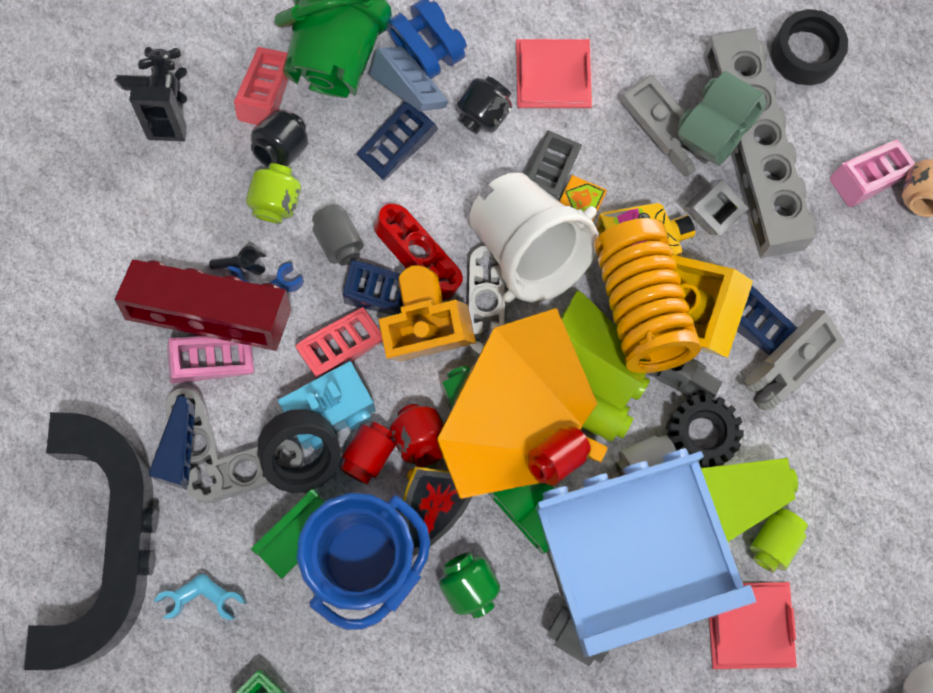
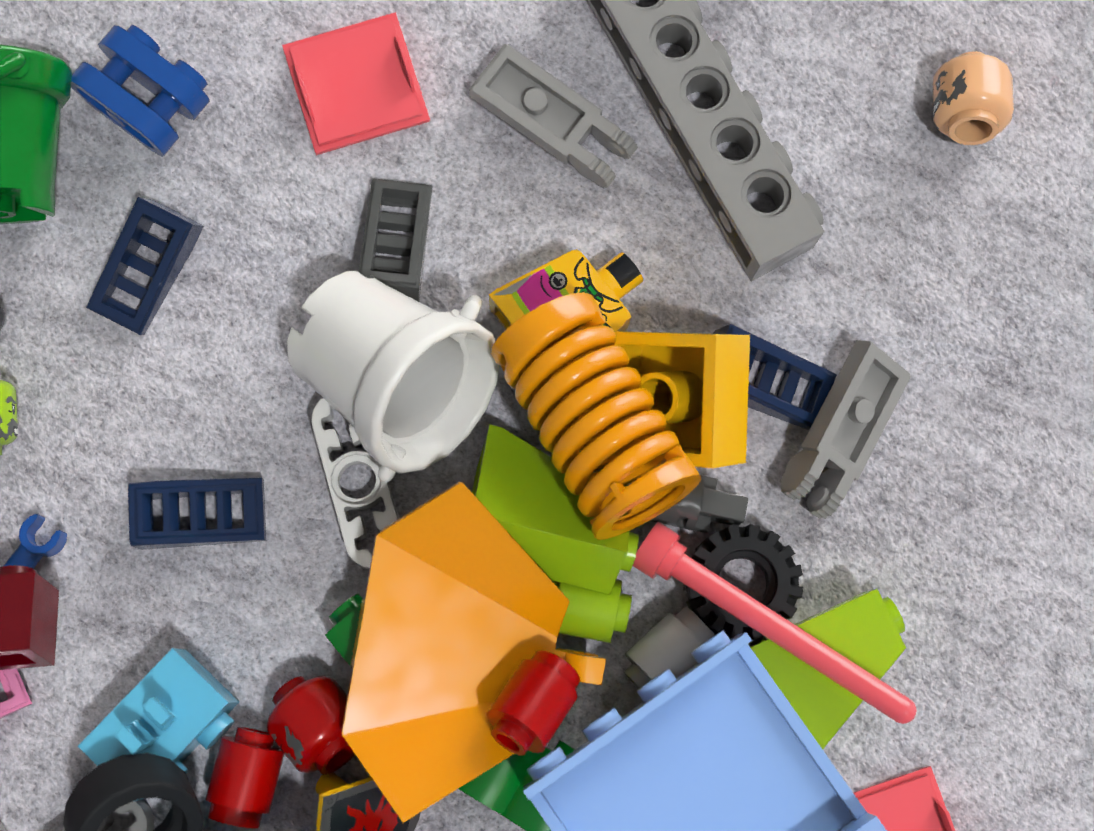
camera: 20 degrees left, 5 degrees up
coral slope [295,307,383,379] -> none
dark grey brick [312,205,364,266] -> none
sand blue slope [369,46,448,112] -> none
red beam [374,204,463,300] -> none
light orange brick [378,266,476,362] -> none
black head [456,76,512,135] -> none
tile [560,175,607,221] -> none
sand green brick [678,71,767,167] -> none
brick [684,180,749,236] -> none
lime brick [750,508,808,573] -> none
bright pink slope [830,139,915,207] -> none
none -> coral piece [633,522,916,724]

